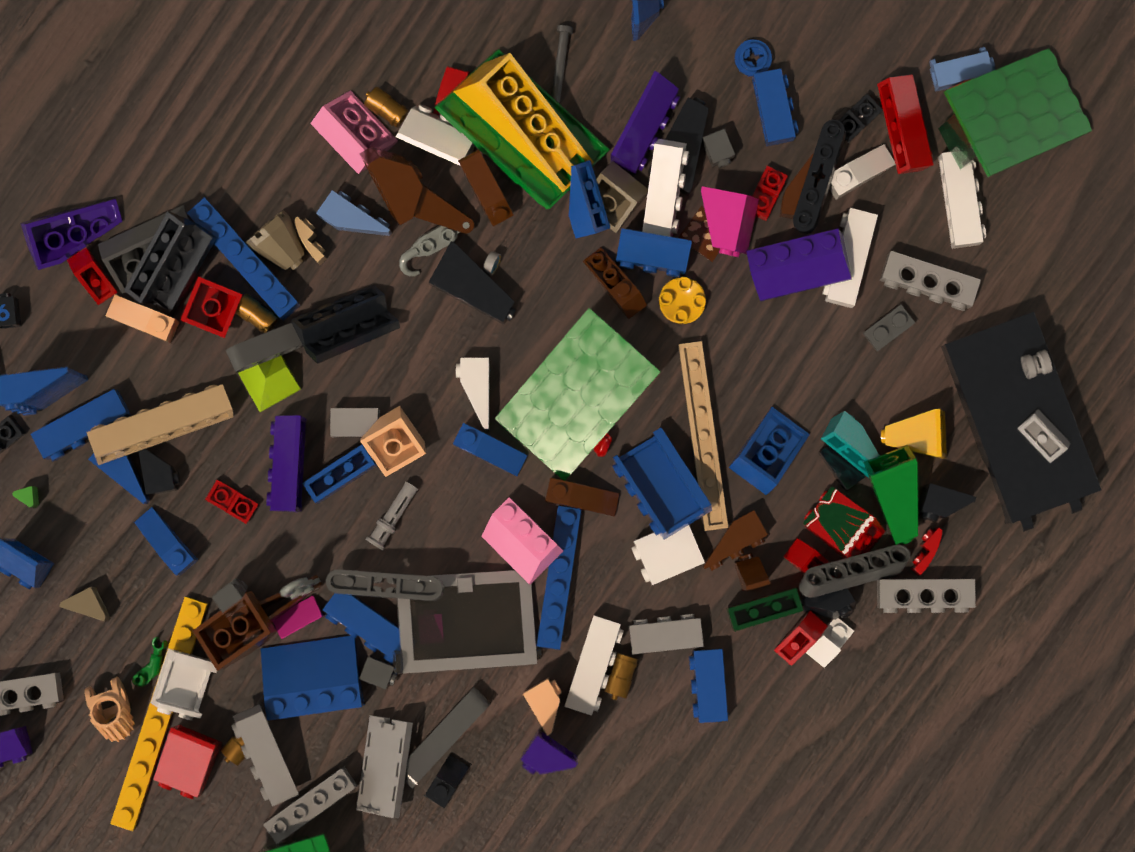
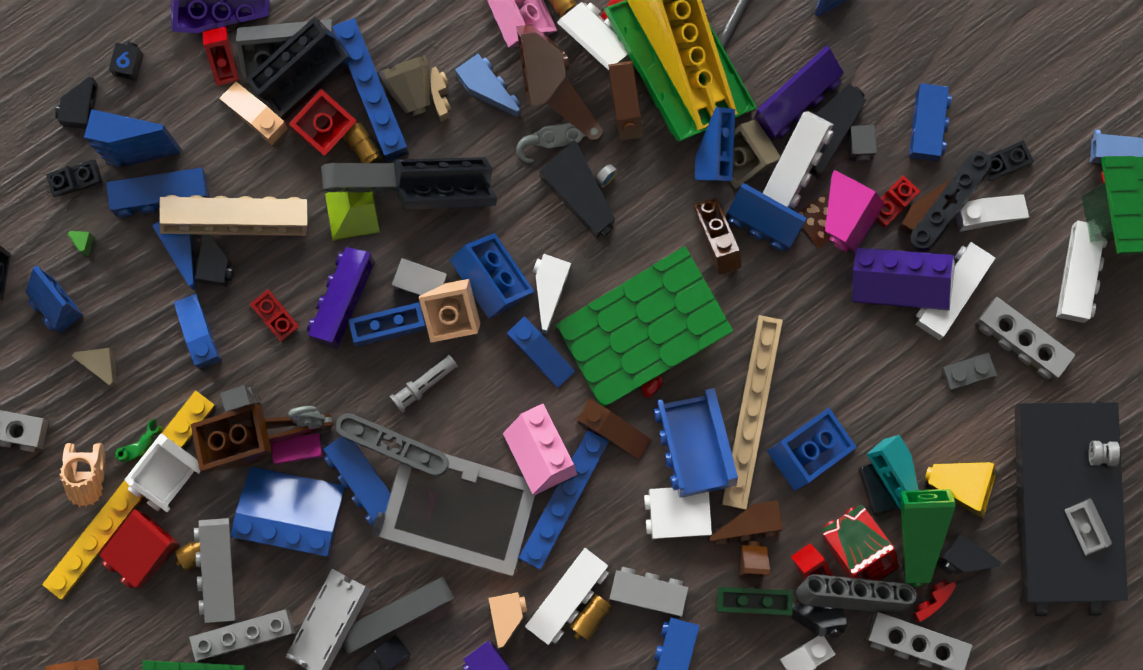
camera: 15 degrees right, 5 degrees down
dark grey brick [359,656,398,689] -> none
yellow dish [659,277,706,324] -> none
blue gear [735,39,772,77] -> none
red slope [774,611,828,666] -> none
red brick [877,75,934,174] -> none
none -> blue slope [449,233,535,319]

